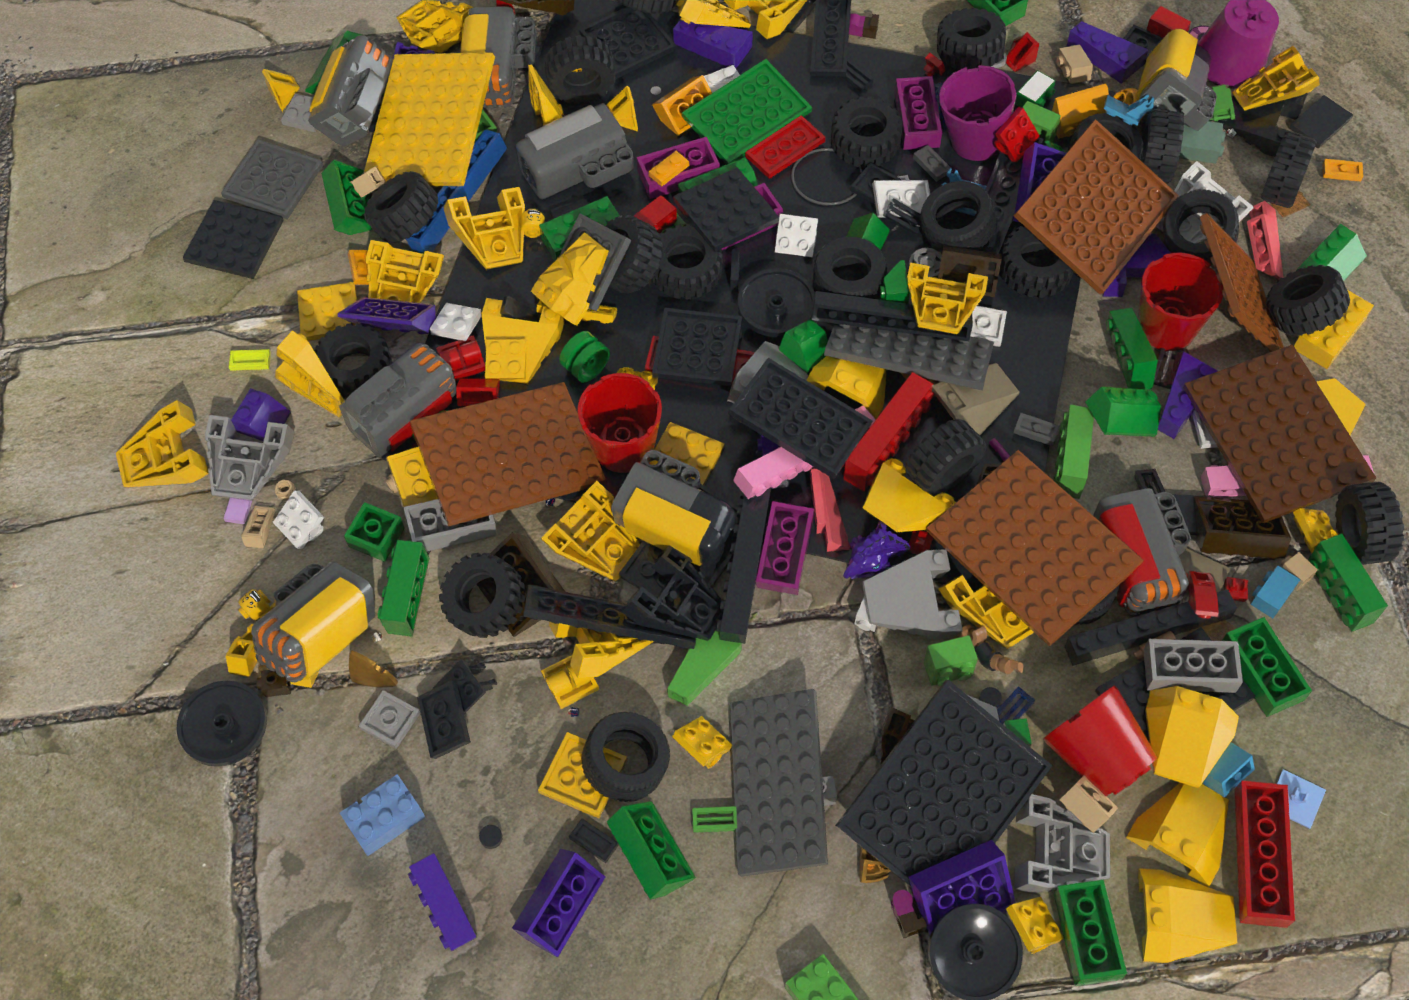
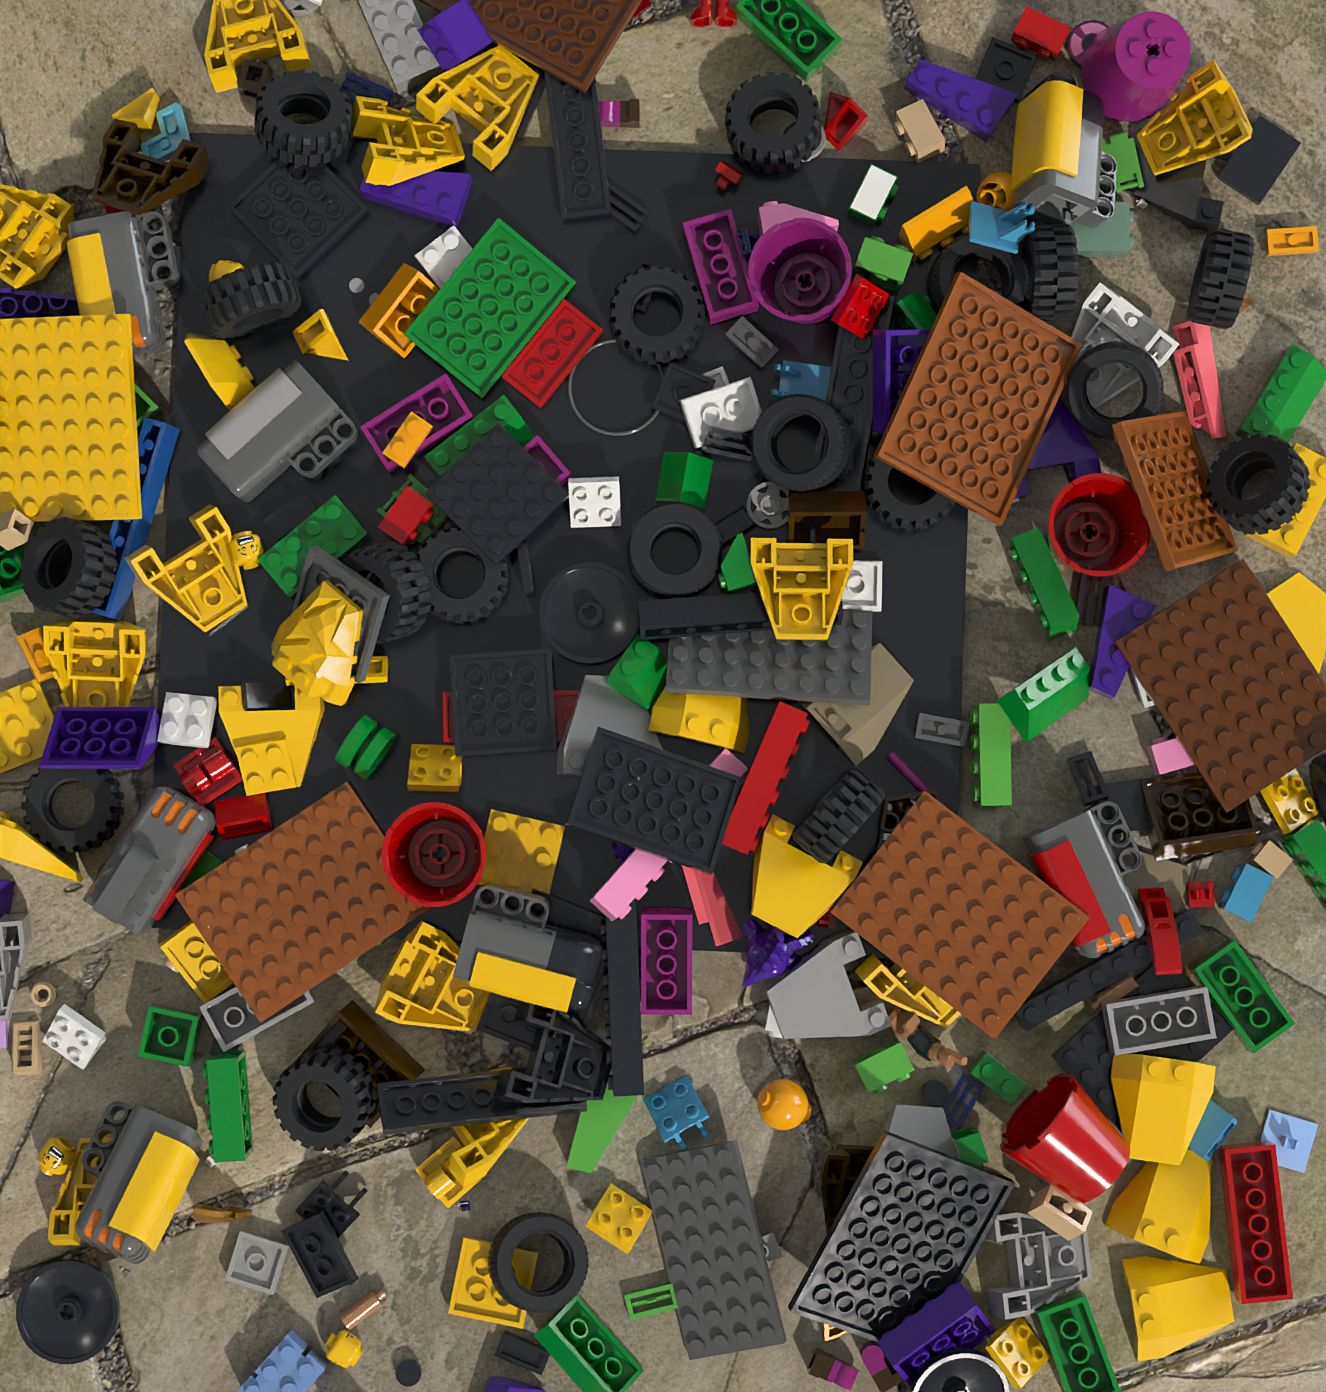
camera: 10 degrees left, 25 degrees up
none -> yellow head [324,1329,364,1368]
none -> medium nougat cylinder [339,1287,388,1330]
none -> dark azure plate [643,1075,710,1151]
none -> light orange brick [757,1079,812,1130]
none -> leg [807,1348,859,1390]
none -> green brick [968,1051,1027,1105]

